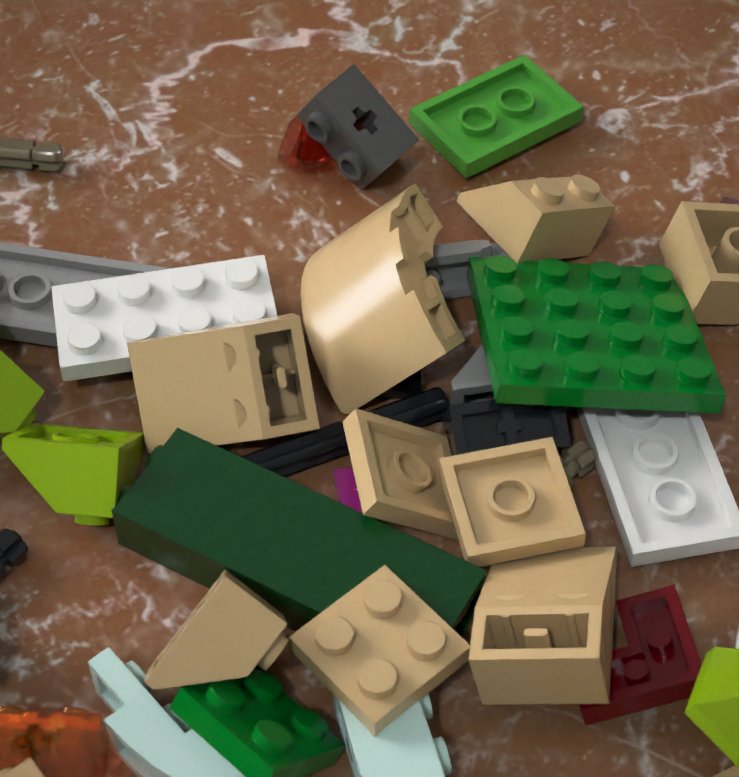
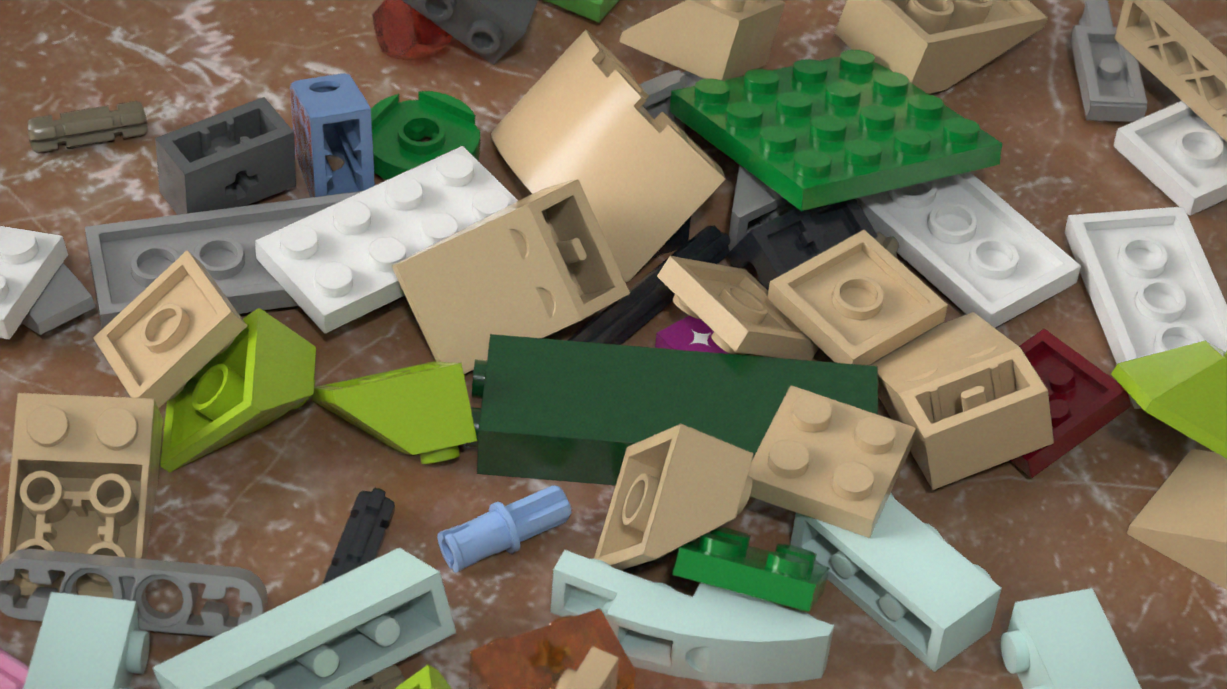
camera: 30 degrees left, 5 degrees down
none -> dark grey brick [155,97,296,215]
none -> medium blue torso [290,73,375,198]
none -> green plate [371,91,481,180]
none -> light blue axle [437,485,572,573]

